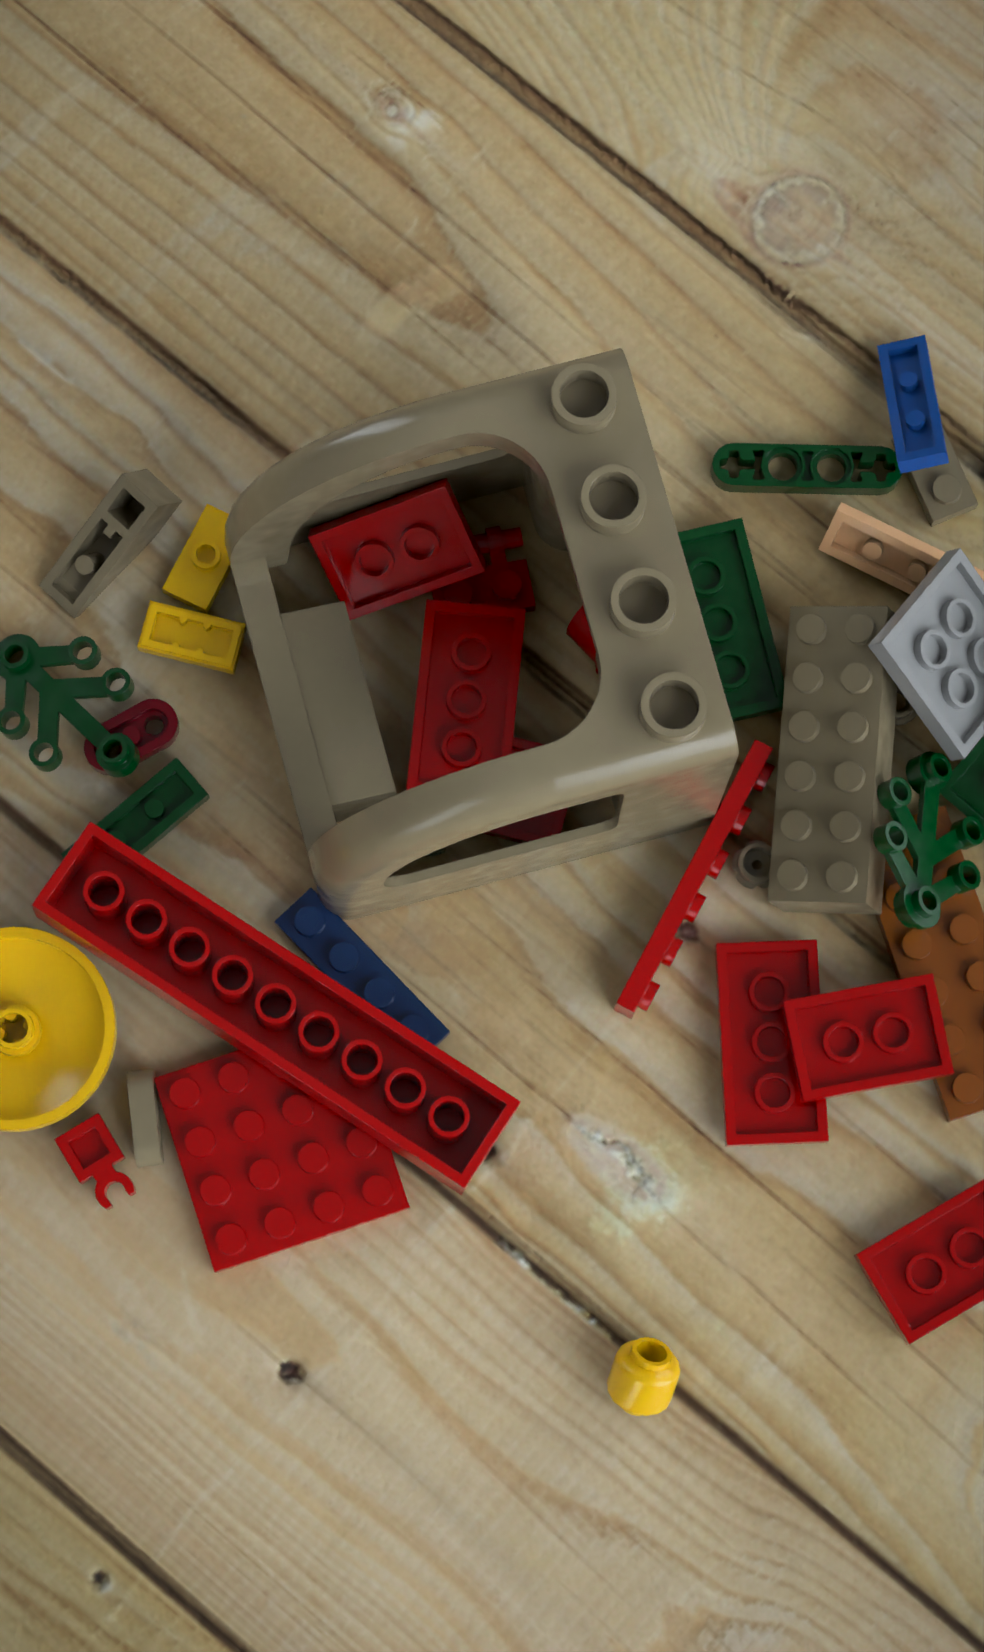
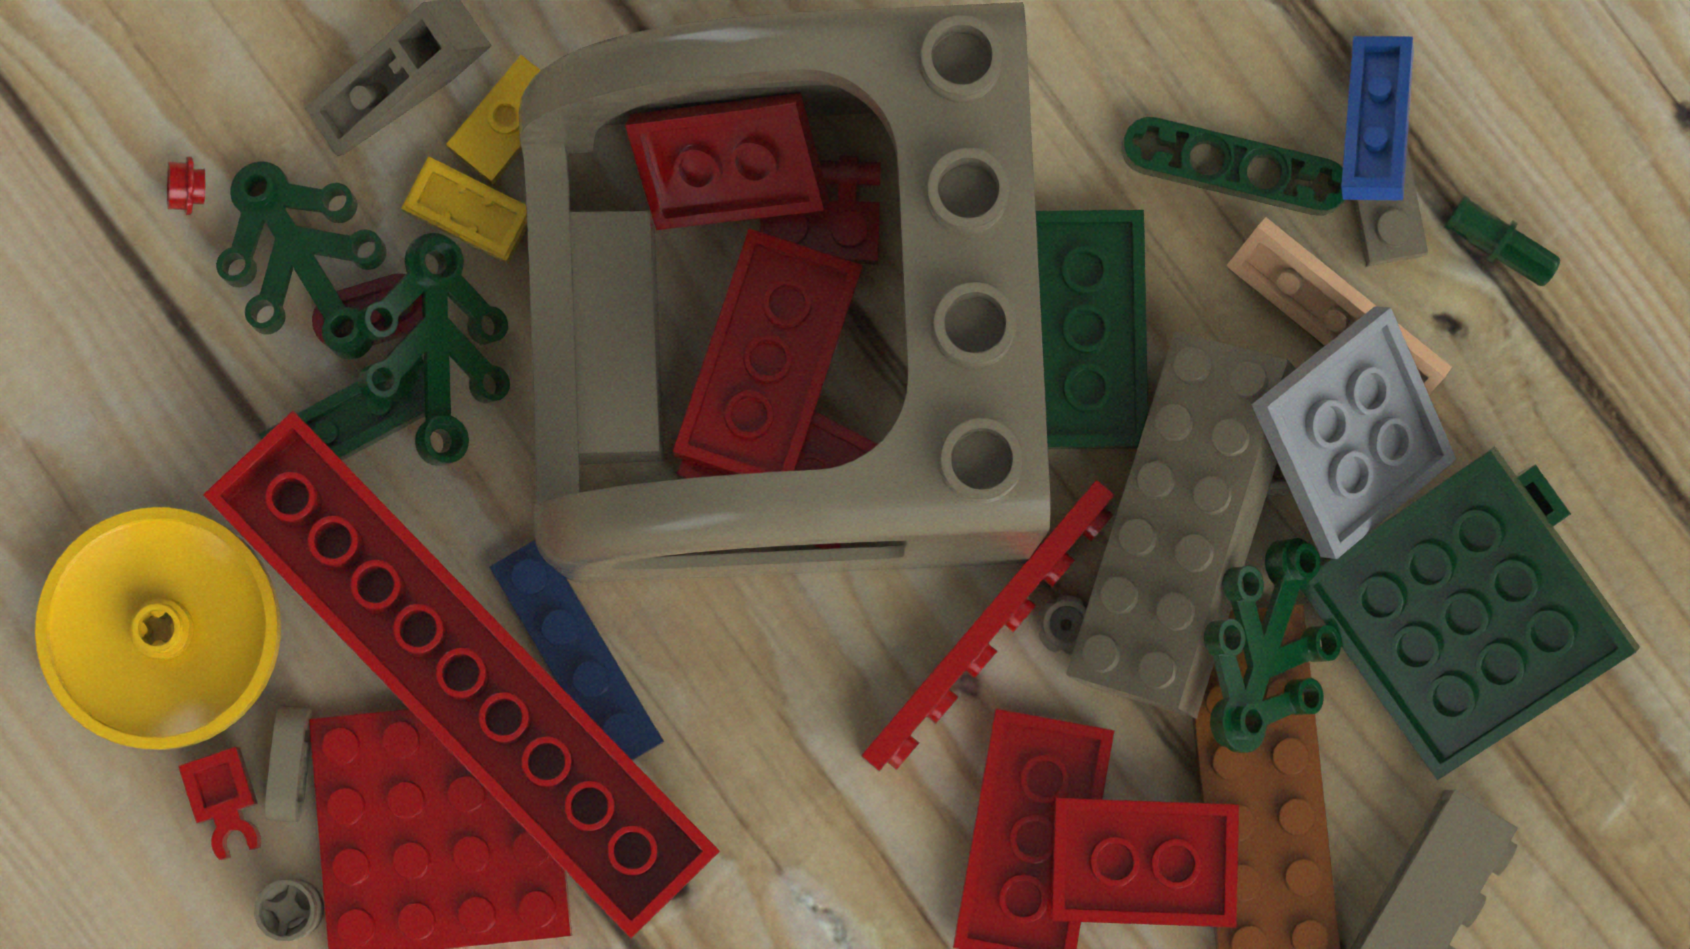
camera: 15 degrees right, 5 degrees up
none -> dark tan wheel [254,879,324,941]
none -> dark green plant [356,233,510,466]

